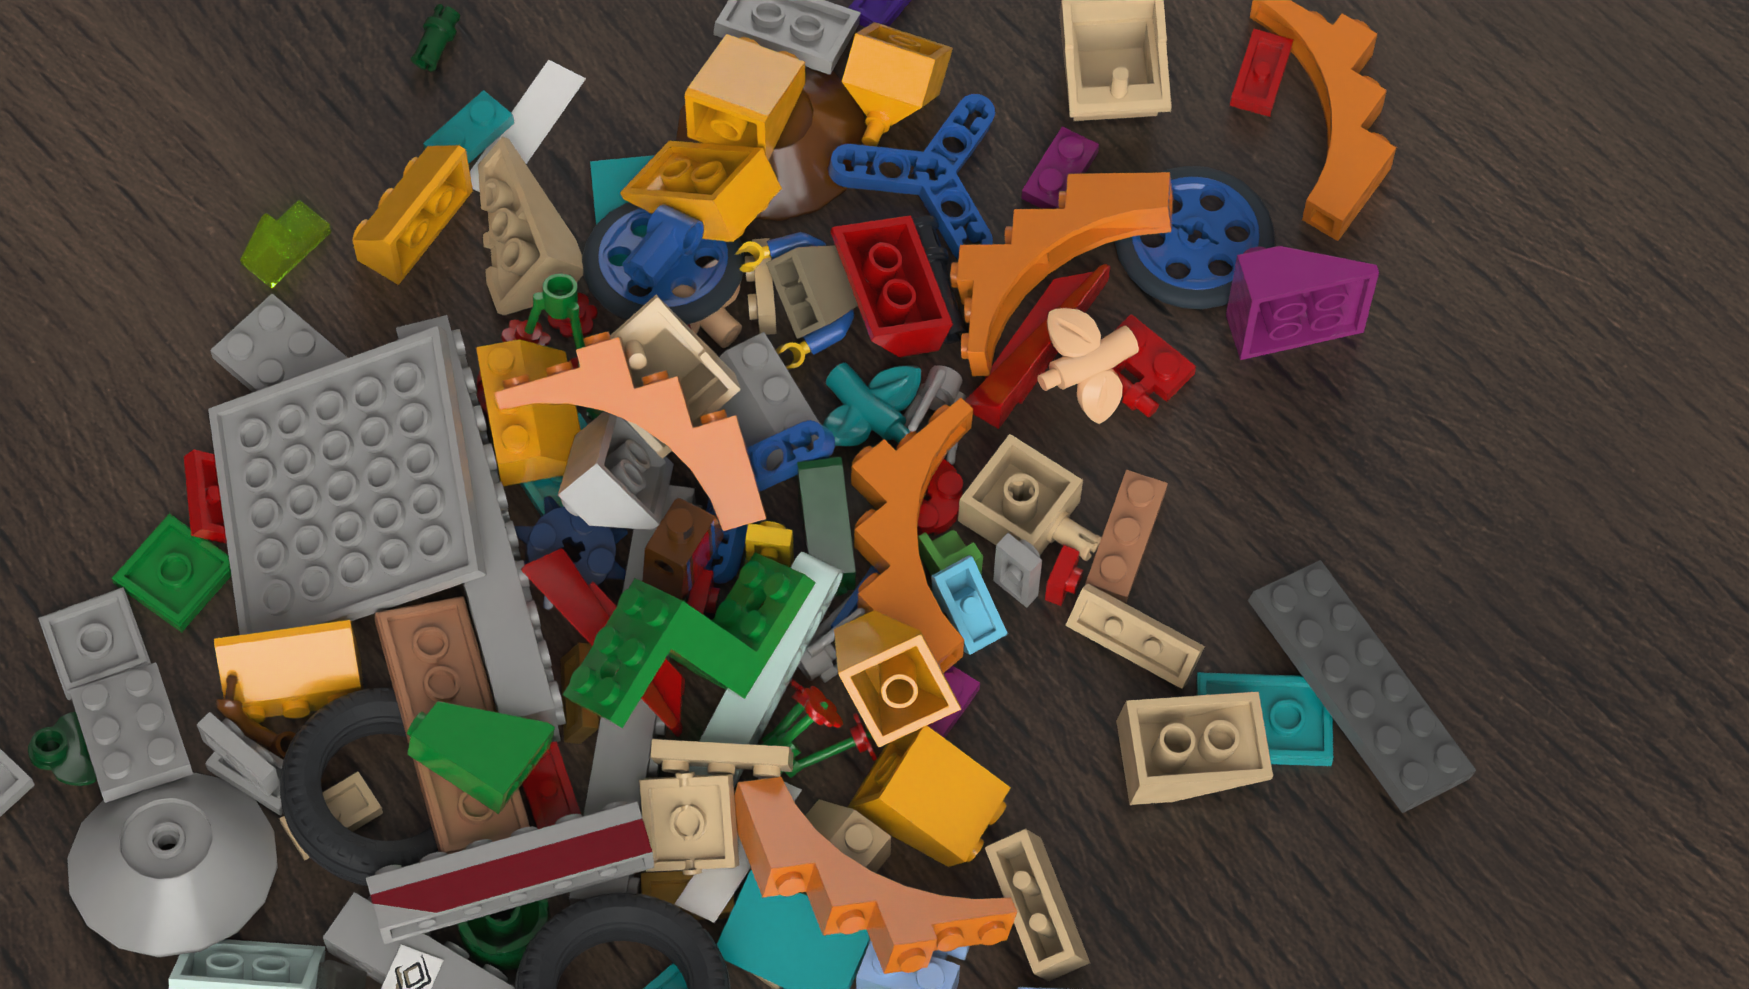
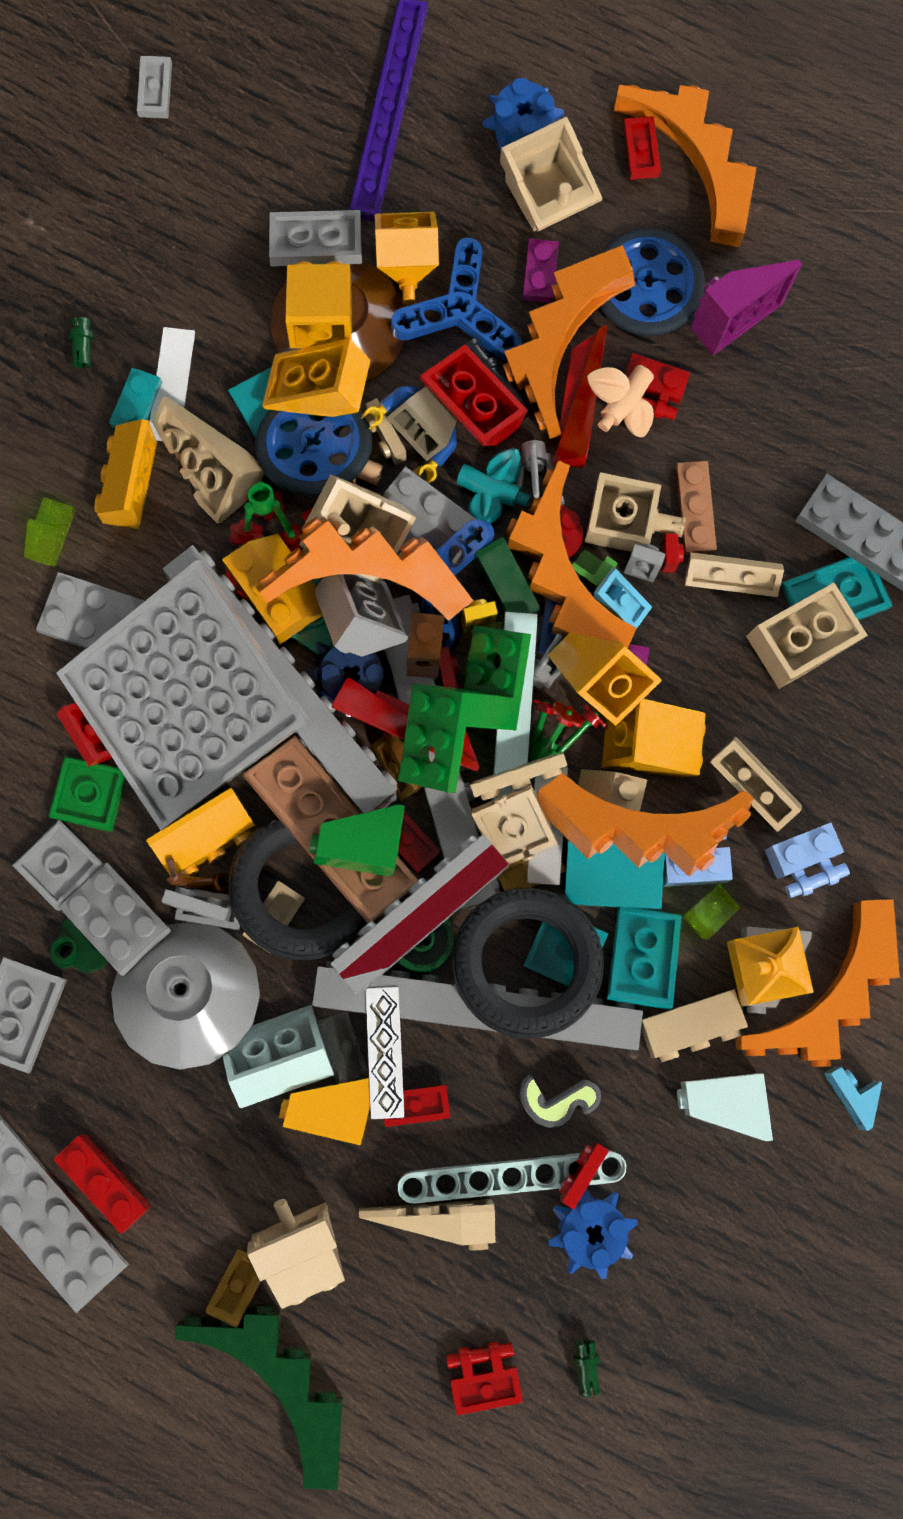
camera: 30 degrees left, 15 degrees up
blue piece [622,204,704,289] -> none

